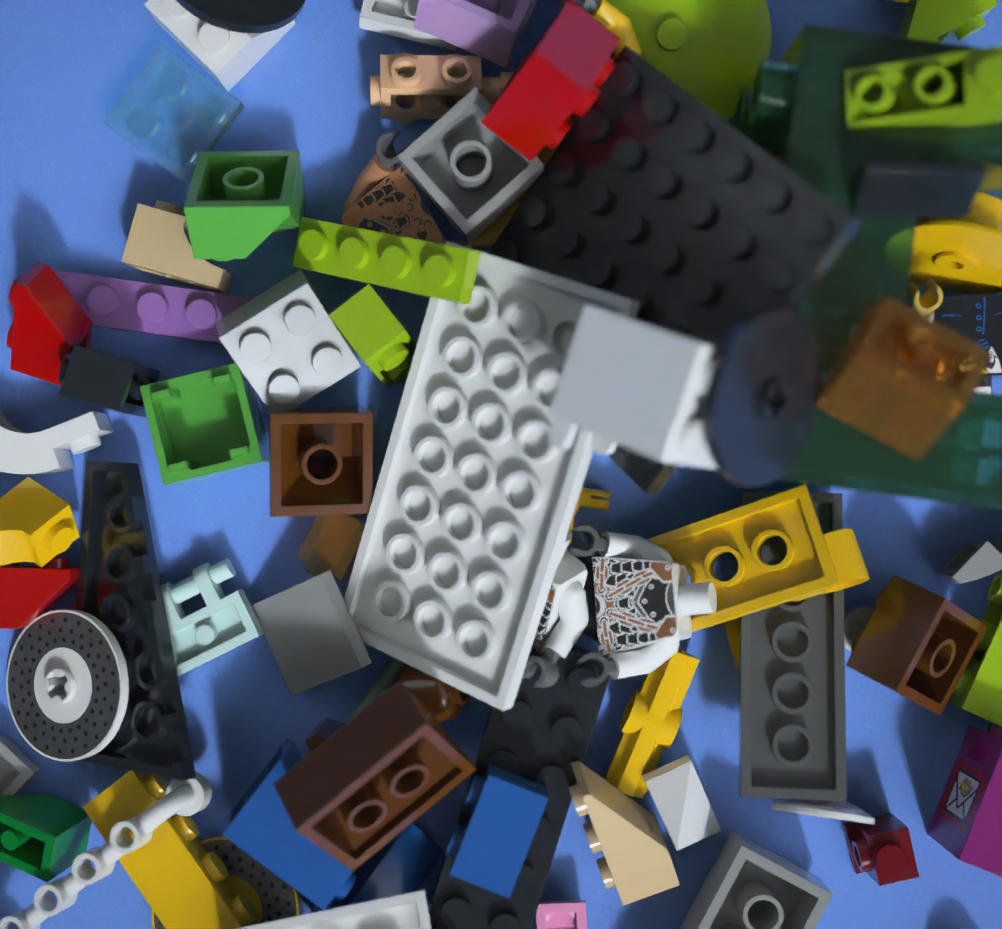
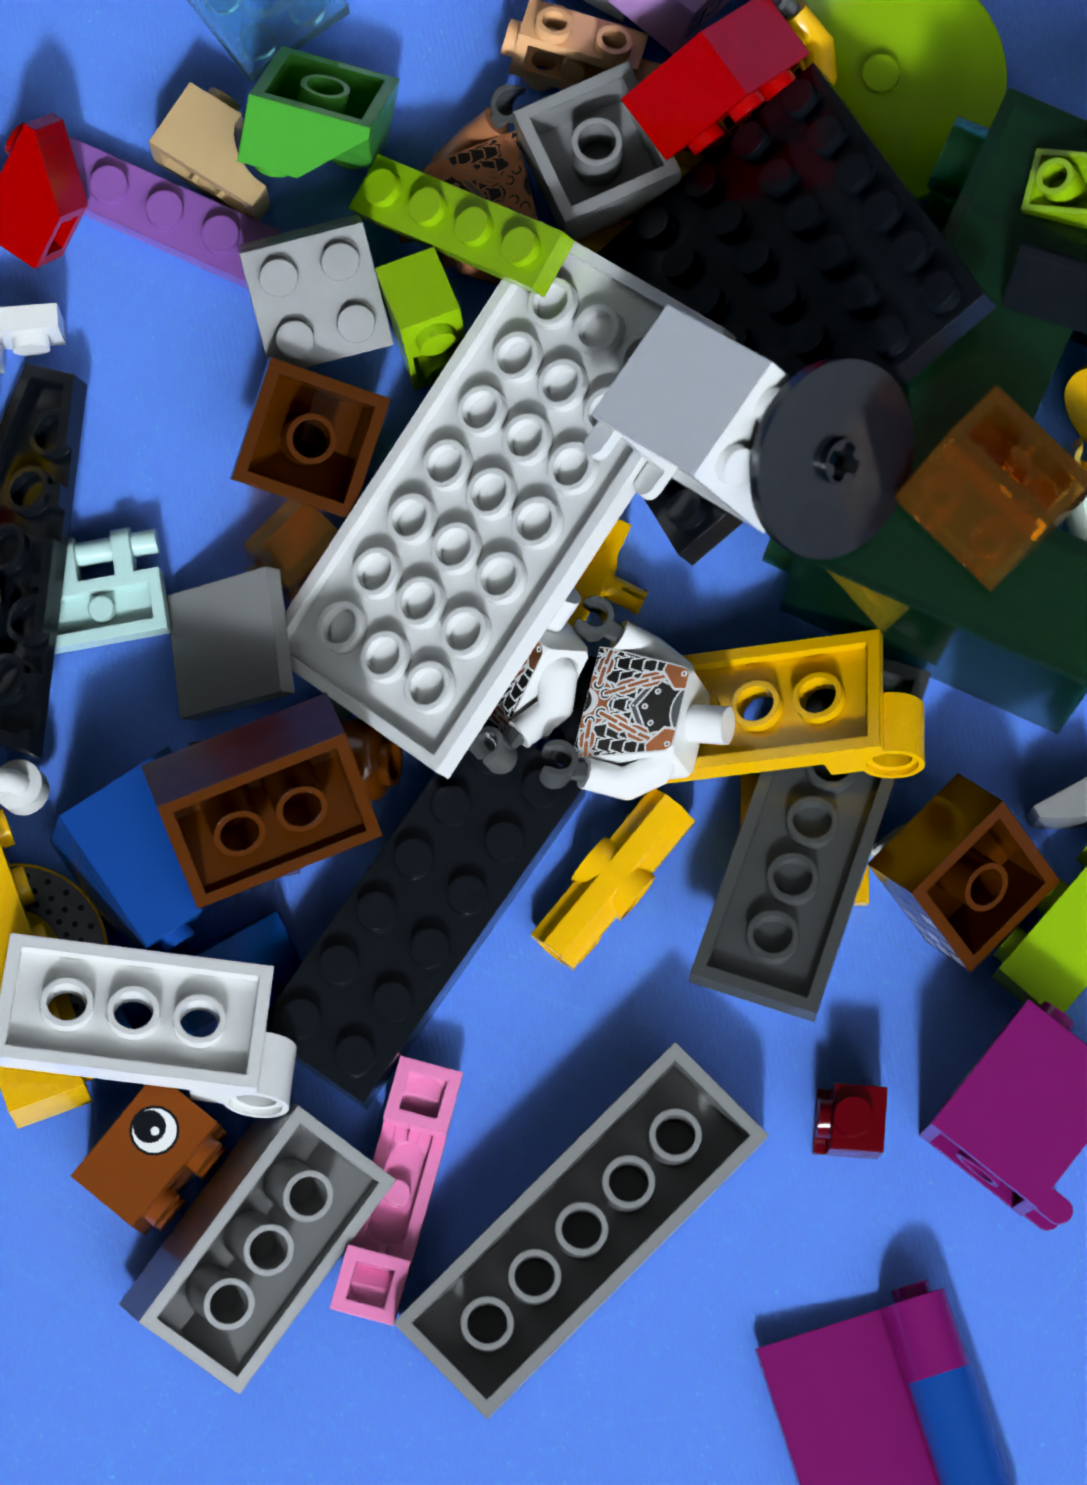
camera: 20 degrees right, 10 degrees down
black brick [58,344,160,417] -> none
bright green container [140,363,269,485] -> none
blue brick [445,764,548,898] -> none
tan slope [569,761,680,906] -> none
white slope [643,755,721,851] -> none
white dish [771,799,875,825] -> none

